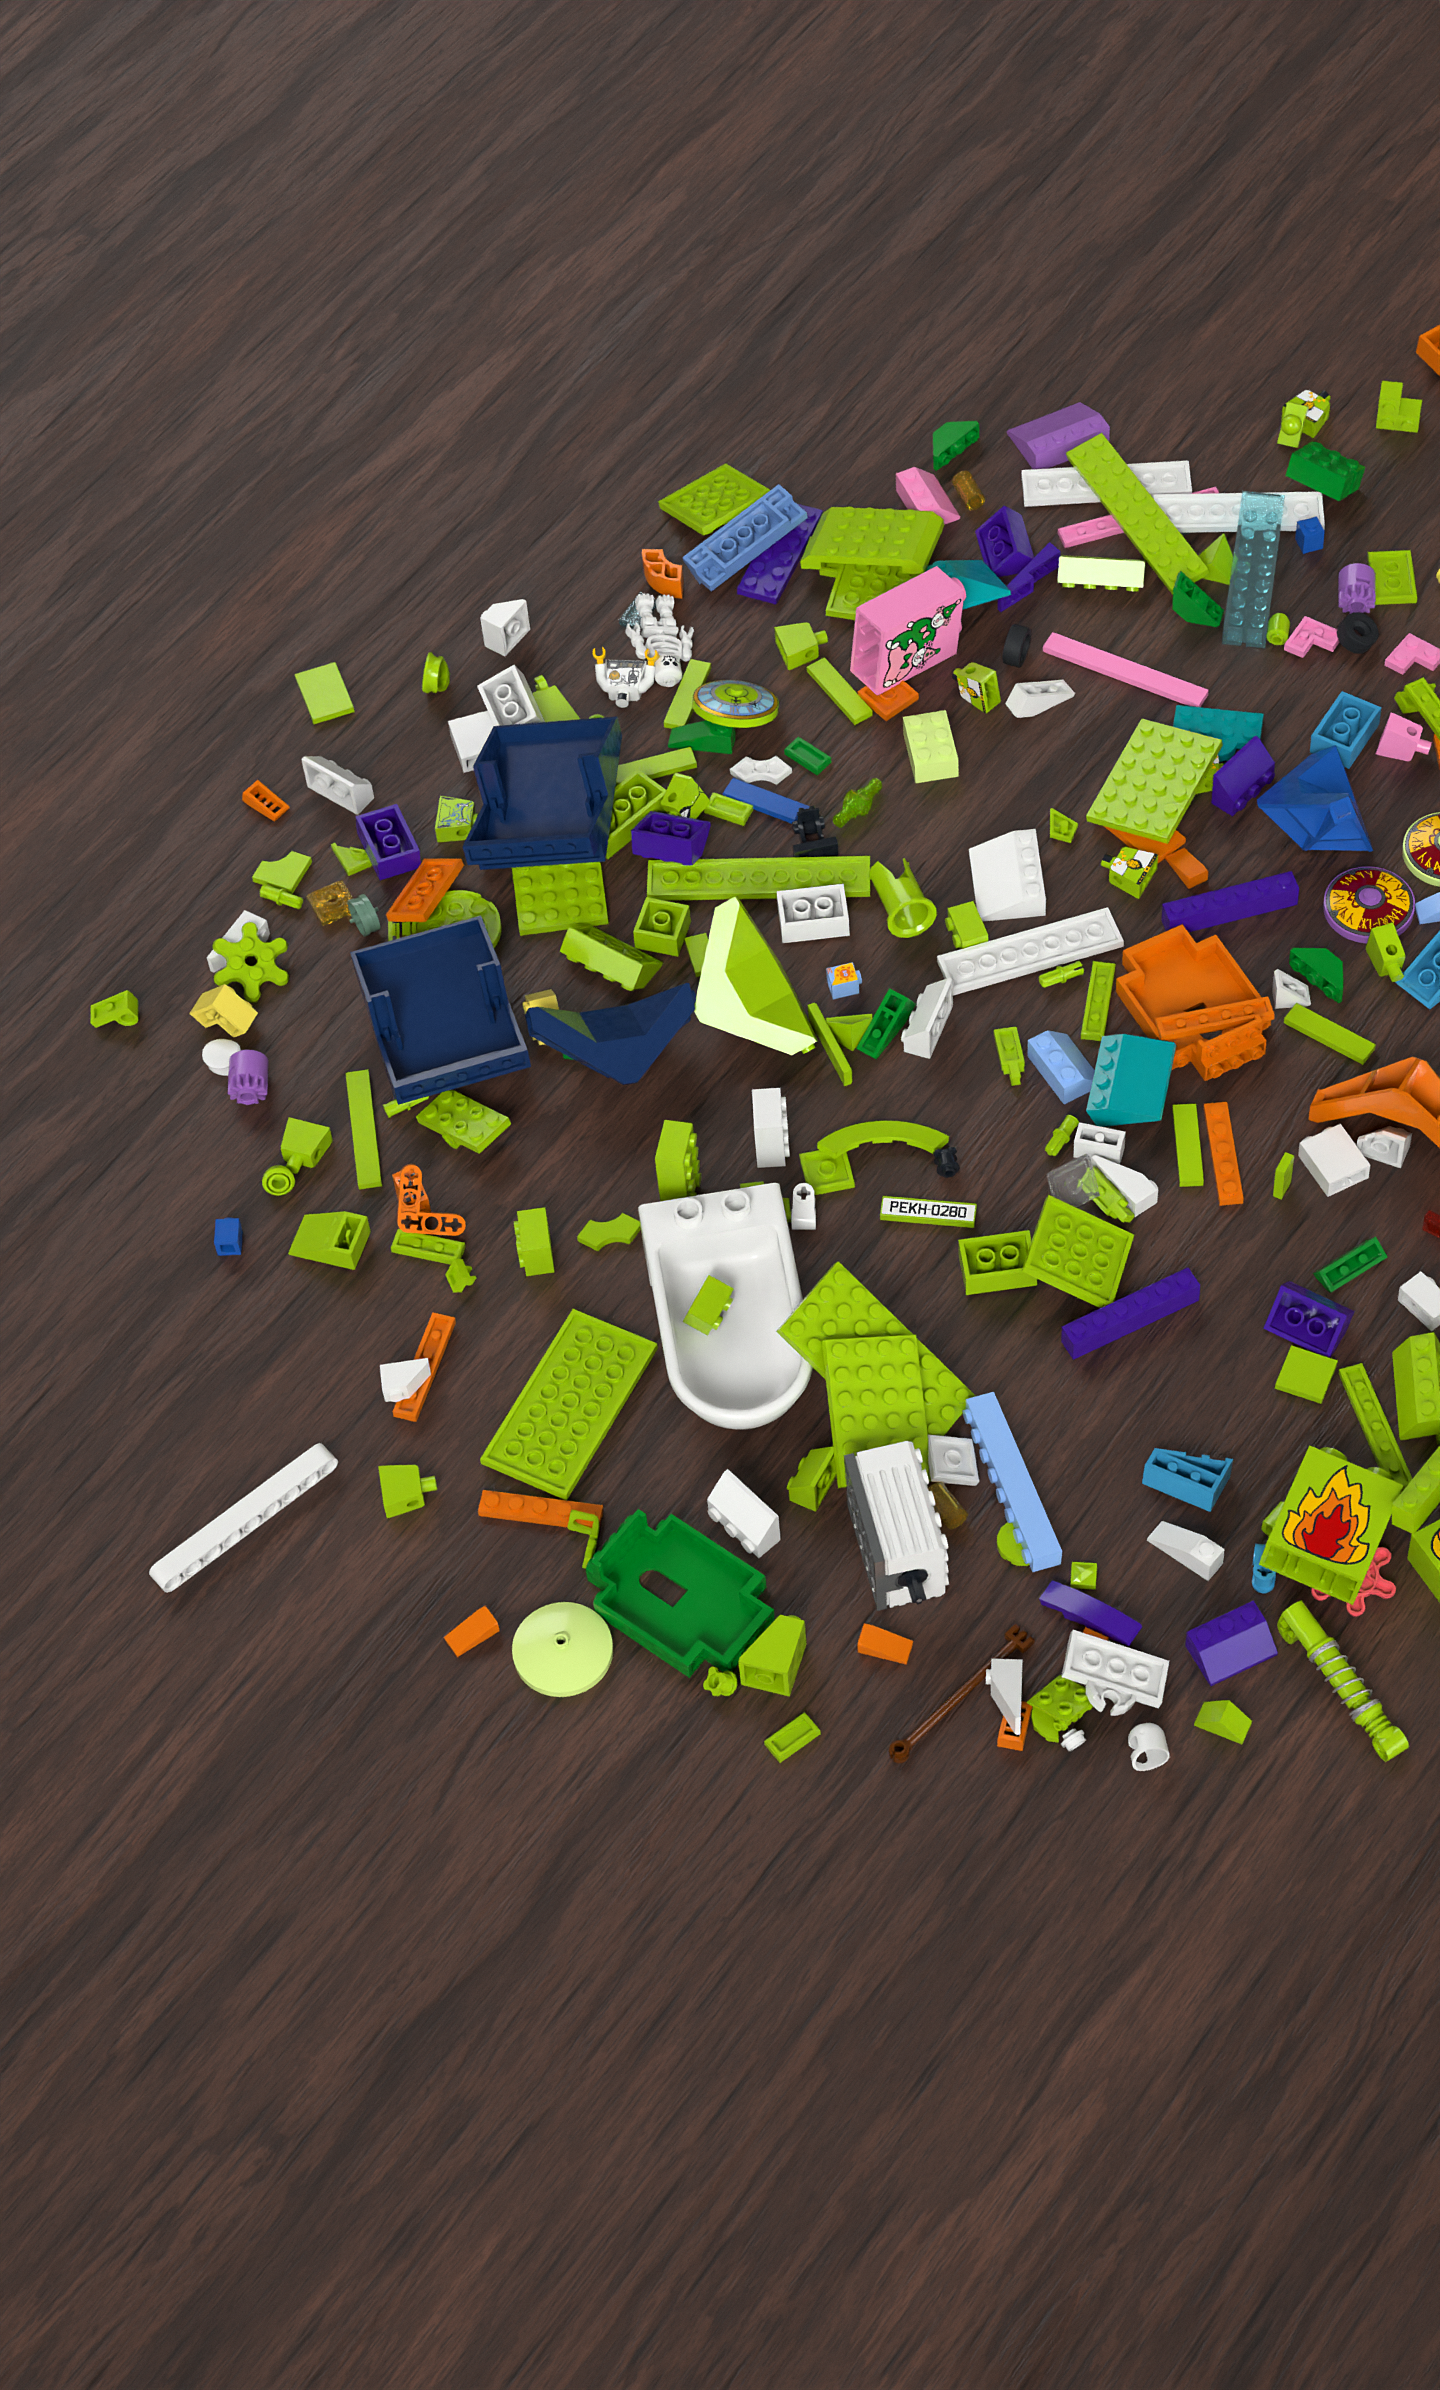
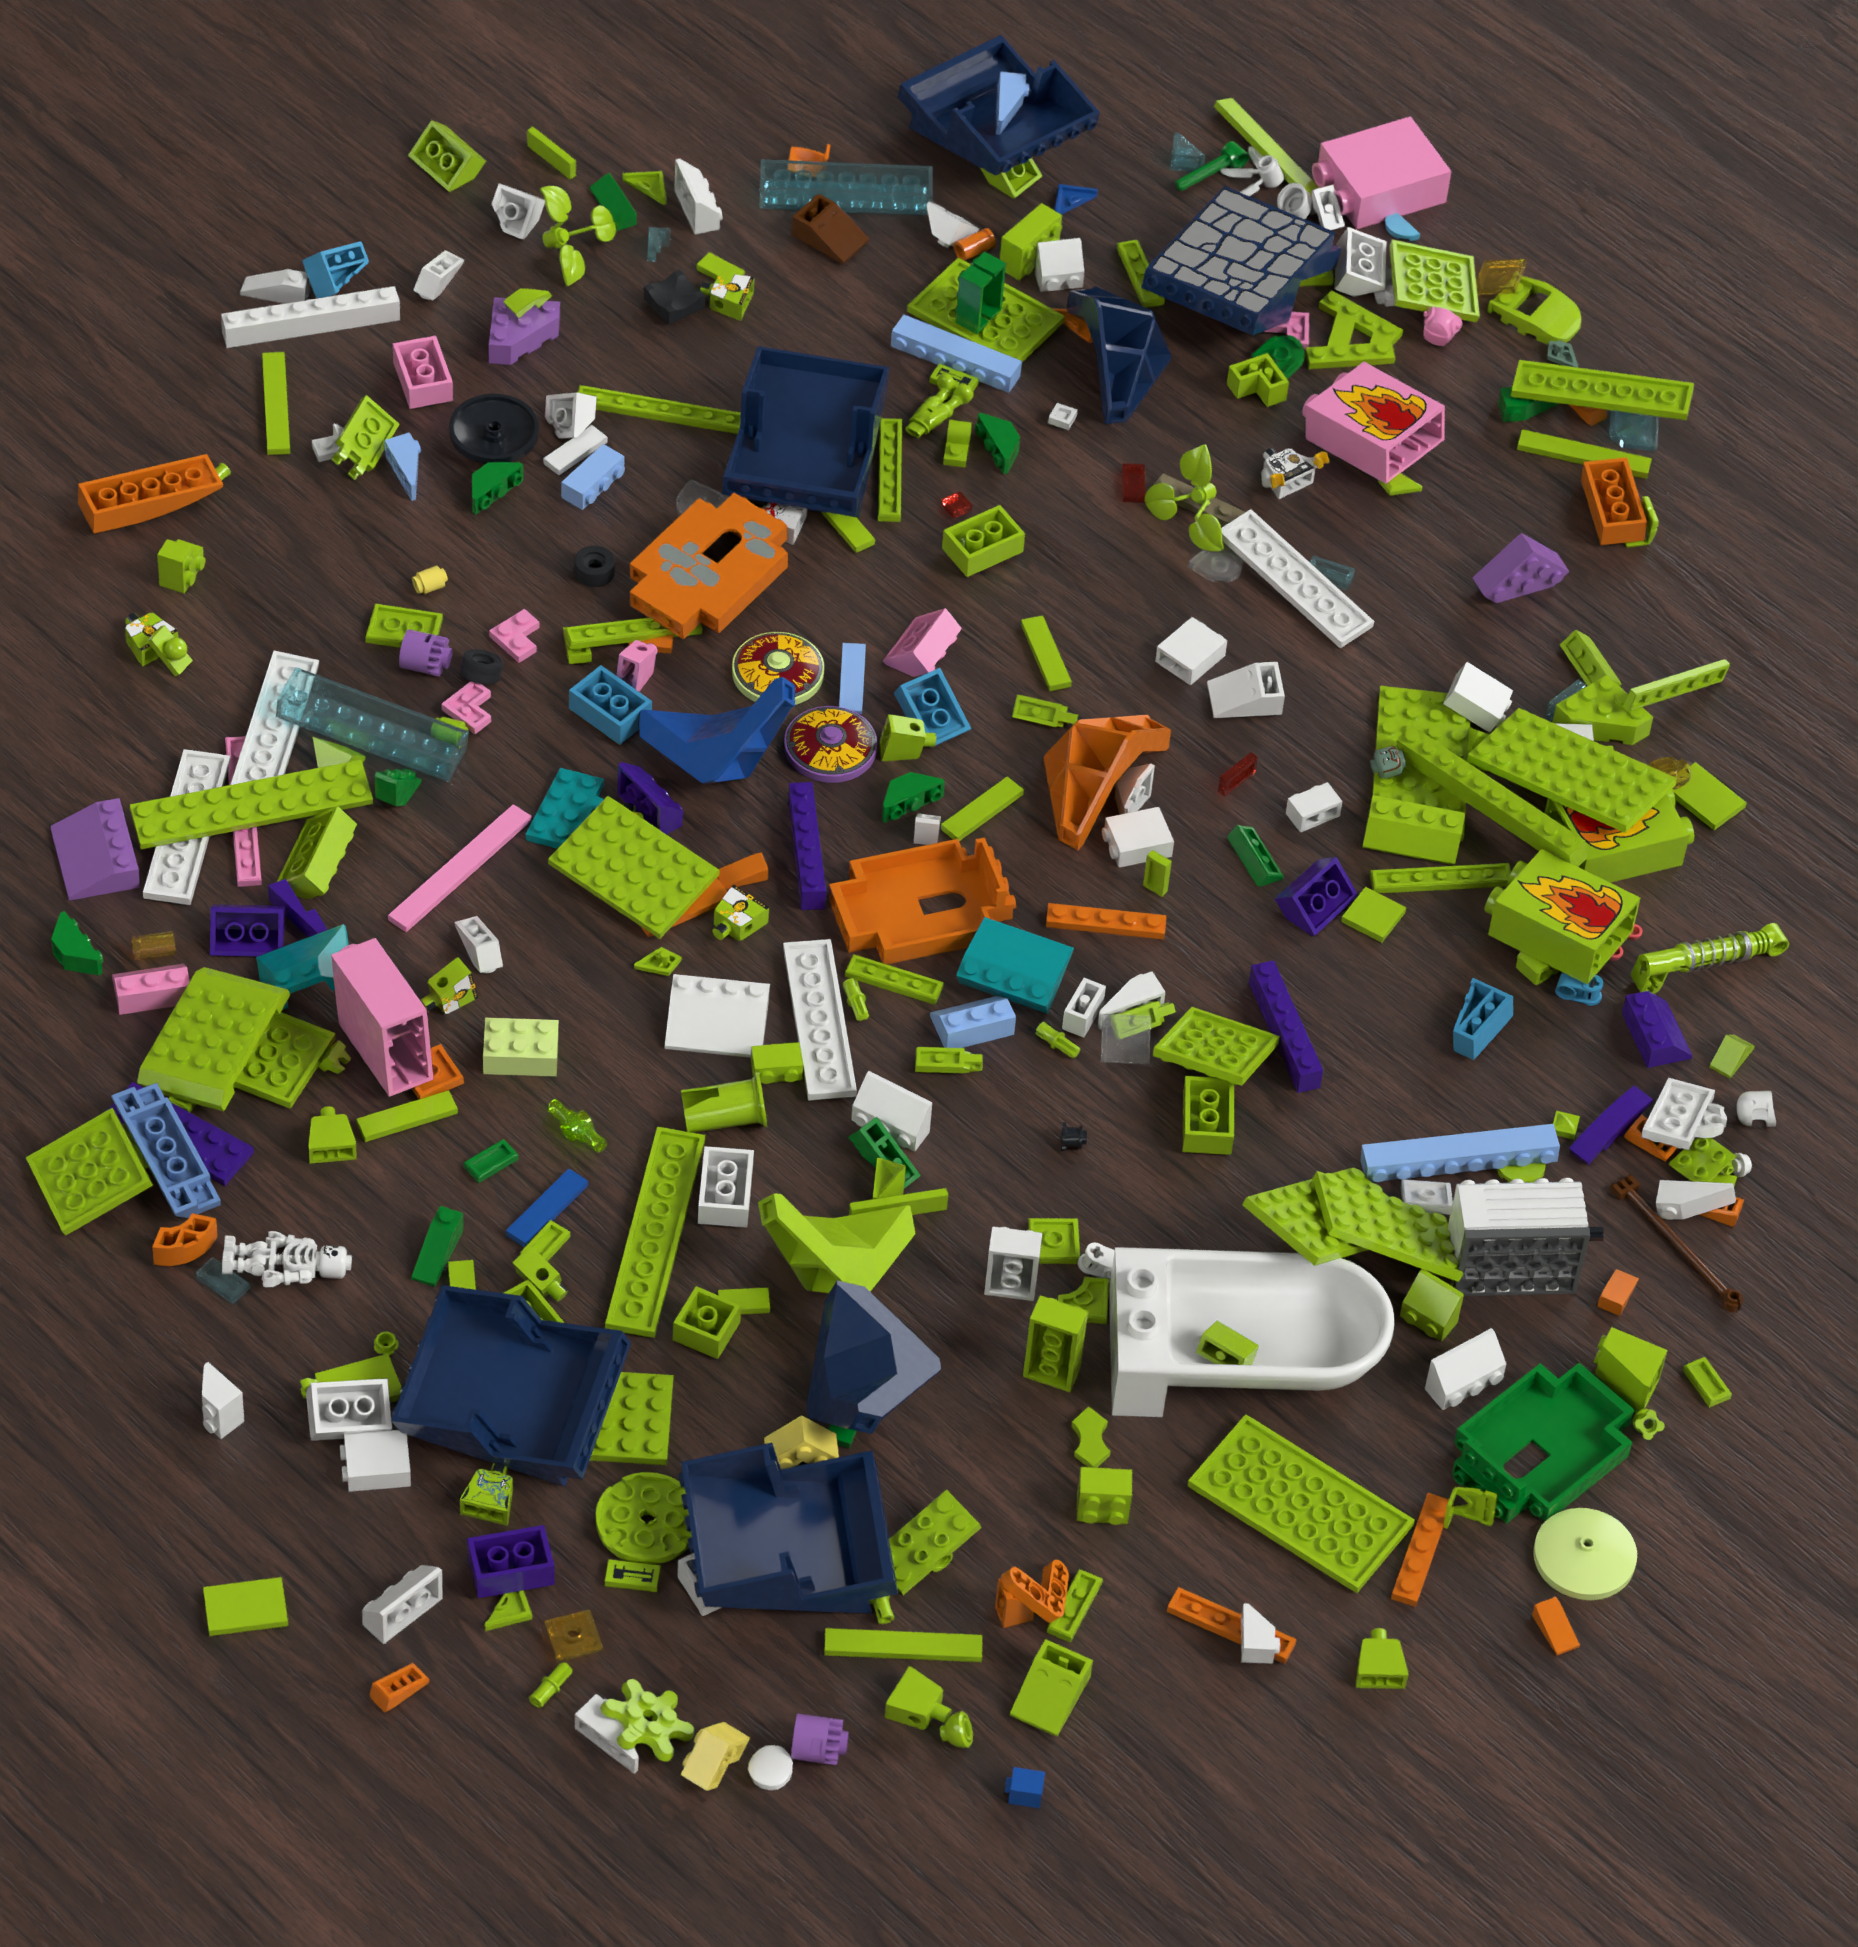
camera: 90 degrees left, 5 degrees down
lime plate [91,990,138,1028] -> none
white beam [149,1443,338,1593] -> none
lime tile [252,851,312,894] -> none
sand green wheel [347,894,381,937] -> none
orange plate [386,859,464,922] -> none
lime hat [422,652,450,693] -> none
lime tile [445,1259,476,1293] -> none
lime slope [560,925,663,991] -> none
white torso [593,647,659,708] -> none
dark purple slope [631,811,711,866] -> none
lime tile [664,659,711,729] -> none
dish [692,680,779,728] -> none
white tile [730,756,792,785] -> none
black tile [792,805,838,857] -> none
lime tile [817,1121,949,1159] -> none
light blue brick [826,962,862,999] -> none
tile [880,1196,977,1228] -> none
black tyre [1002,624,1031,668] -> none
white slope [1147,1521,1224,1581] -> none
orange plate [1155,996,1274,1041] -> none
lime tile [1172,1104,1204,1187] -> none
green piece [1285,442,1365,501] -> none
blue brick [1295,516,1325,554] -> none

